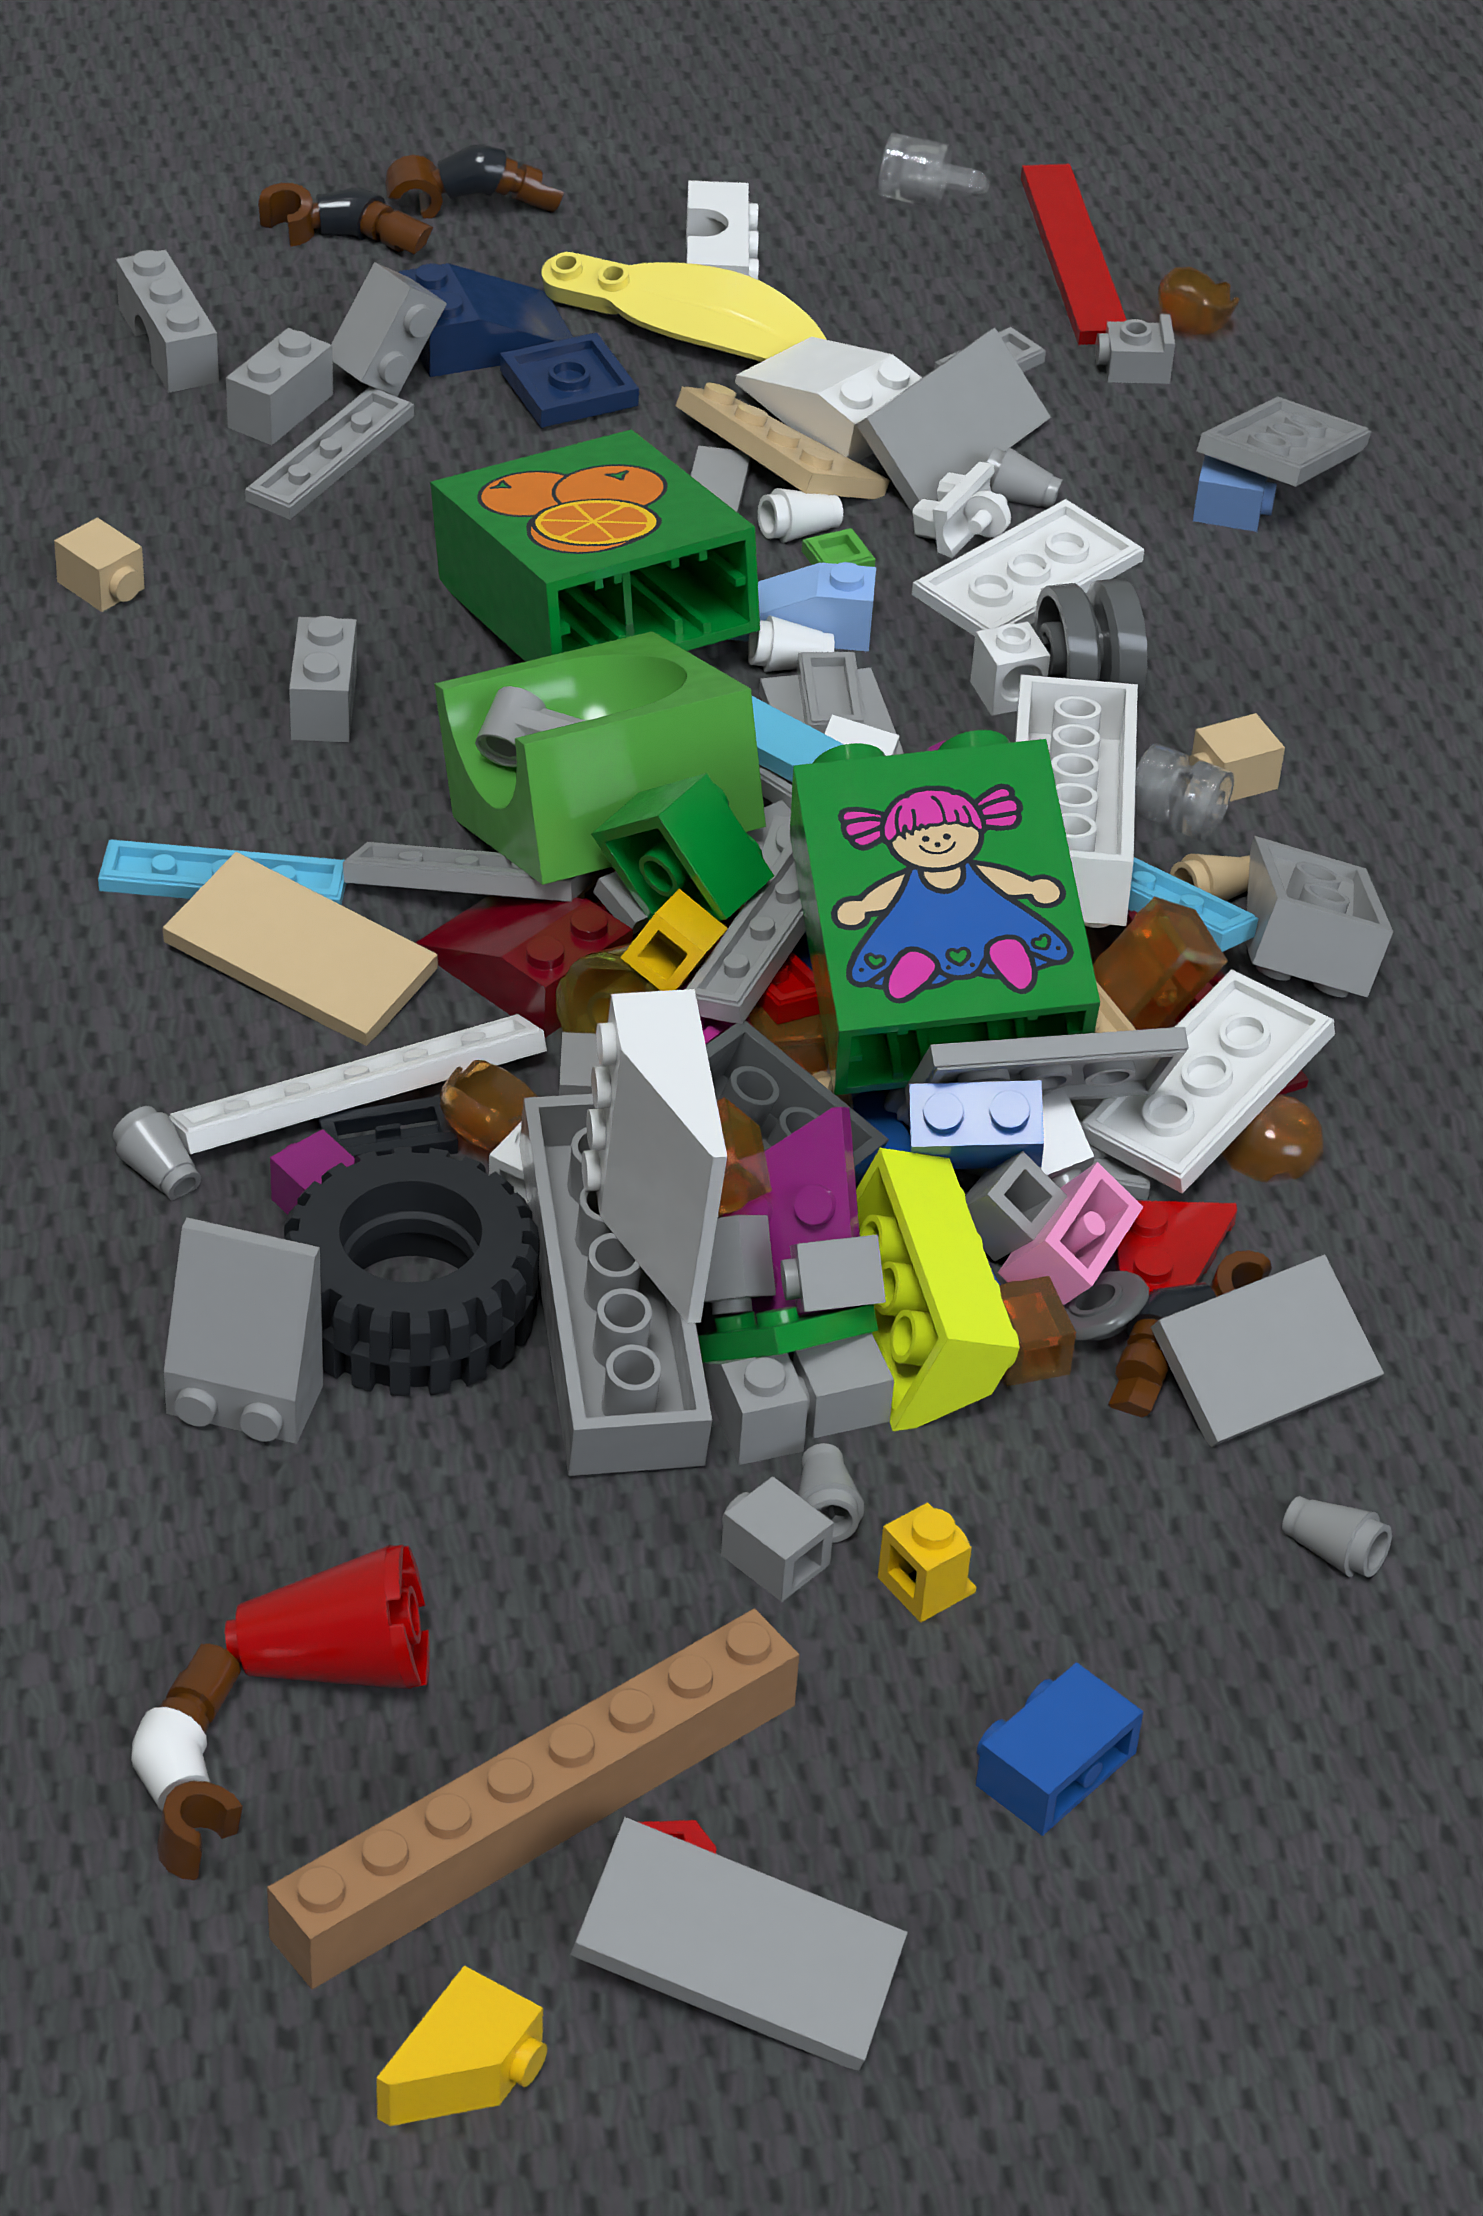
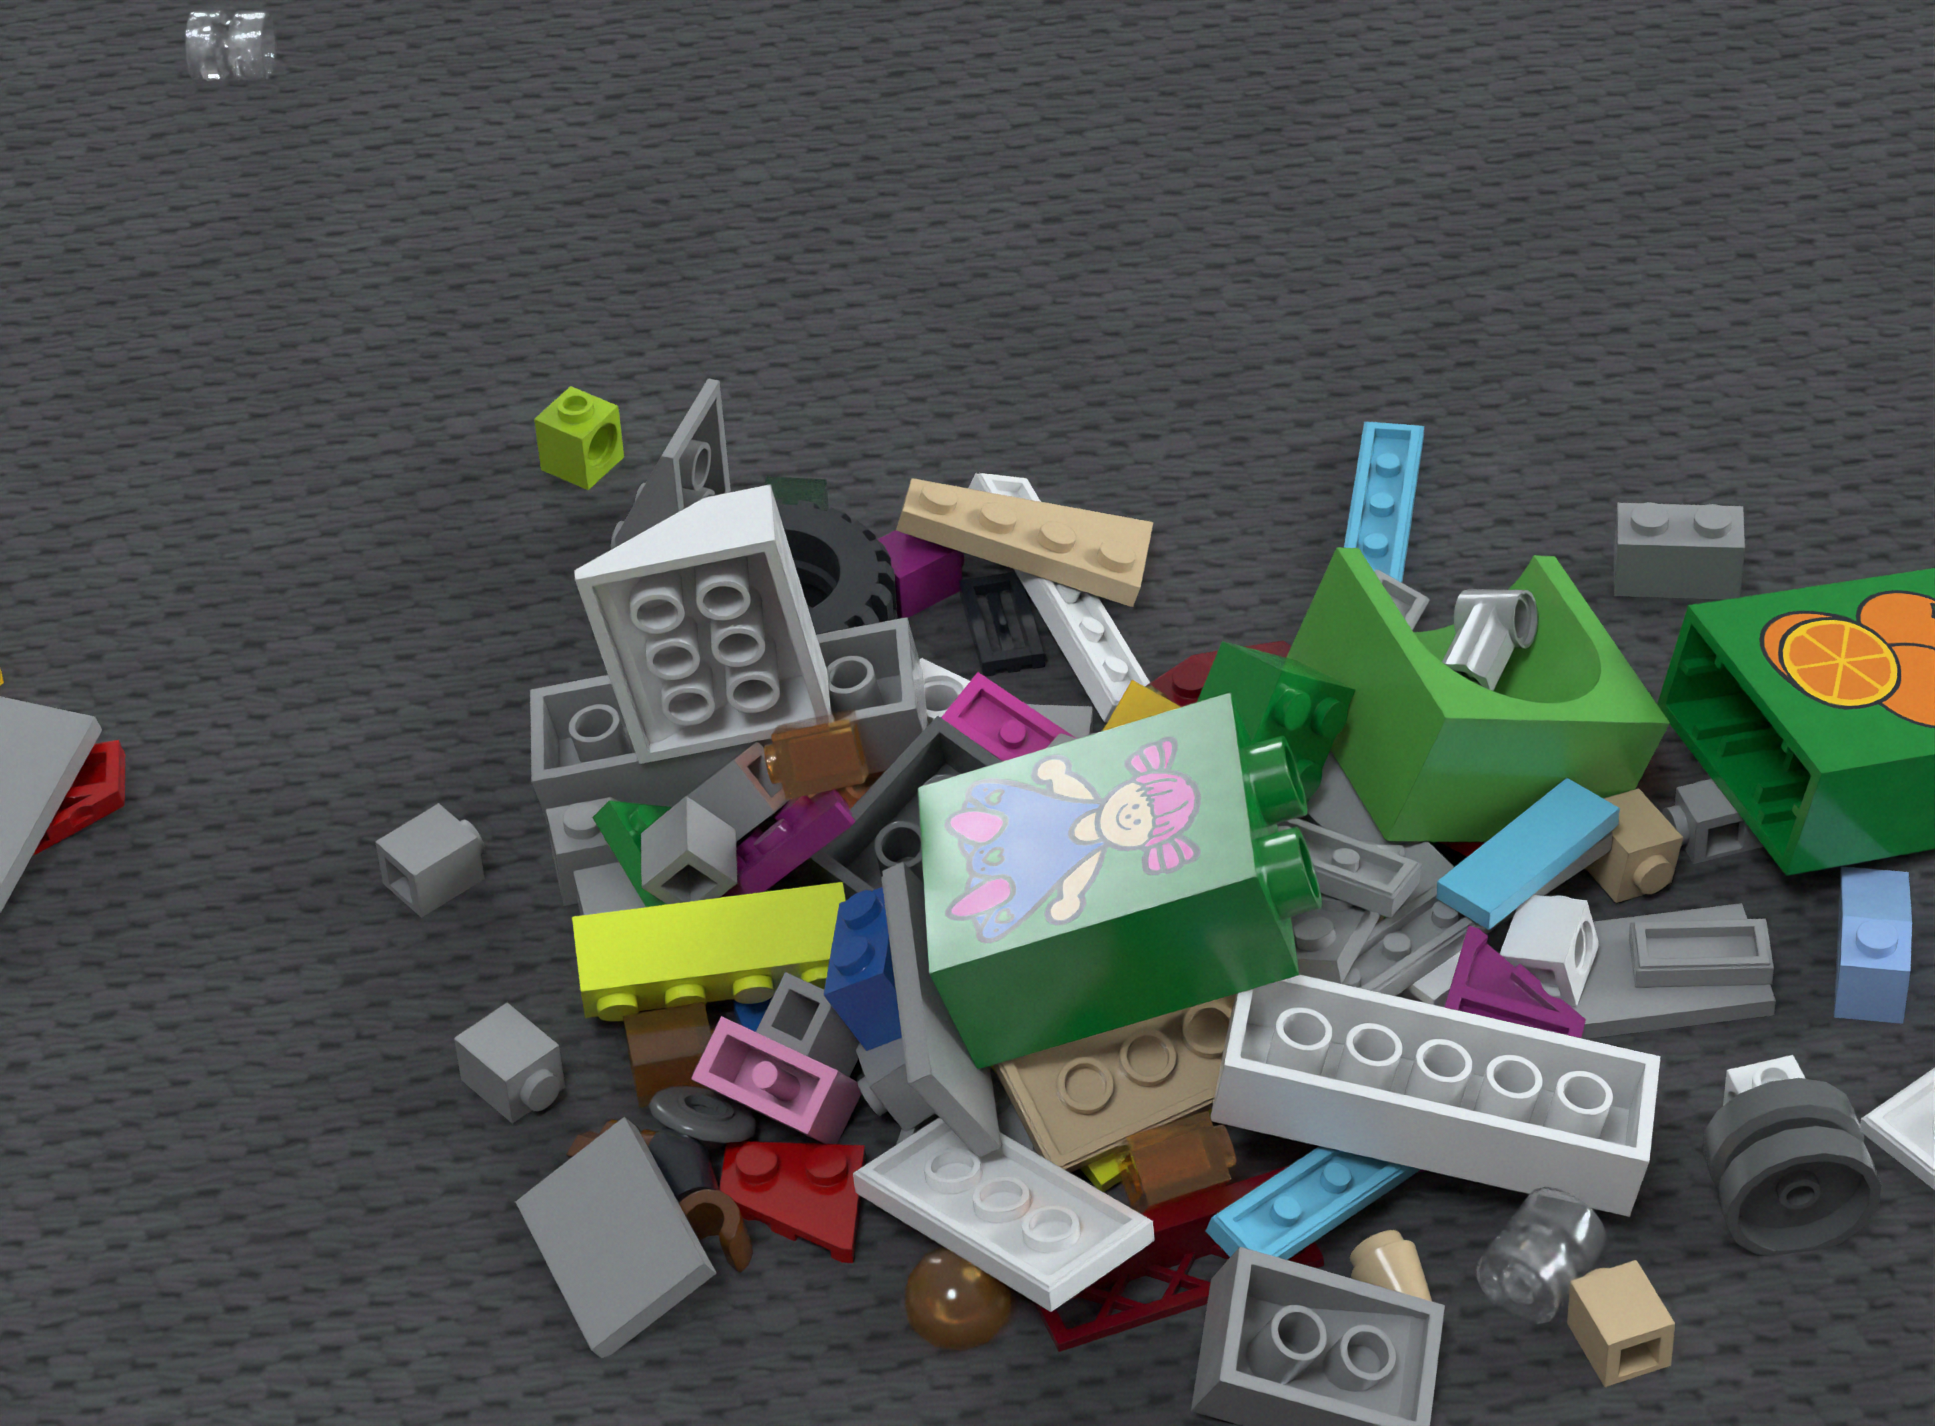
camera: 100 degrees right, 0 degrees up
tan brick [54,517,144,612] -> none
light grey cone [113,1106,201,1201] -> none
reddish brown piece [132,1643,243,1880] -> none
tan tile [163,852,438,1046] -> none
red cone [225,1544,430,1689] -> none
medium nougat brick [267,1608,799,1989] -> none
clear orange hair [440,1060,538,1151] -> none
white cone [748,616,835,672] -> none
light grey cone [798,1443,864,1543] -> none
yellow brick [878,1502,977,1623] -> none
blue brick [976,1662,1144,1836] -> none
light grey cone [1282,1496,1392,1577] -> none
none -> light grey brick [454,1002,565,1124]
none -> lime brick [534,386,624,490]
none -> tan wing [896,478,1153,607]

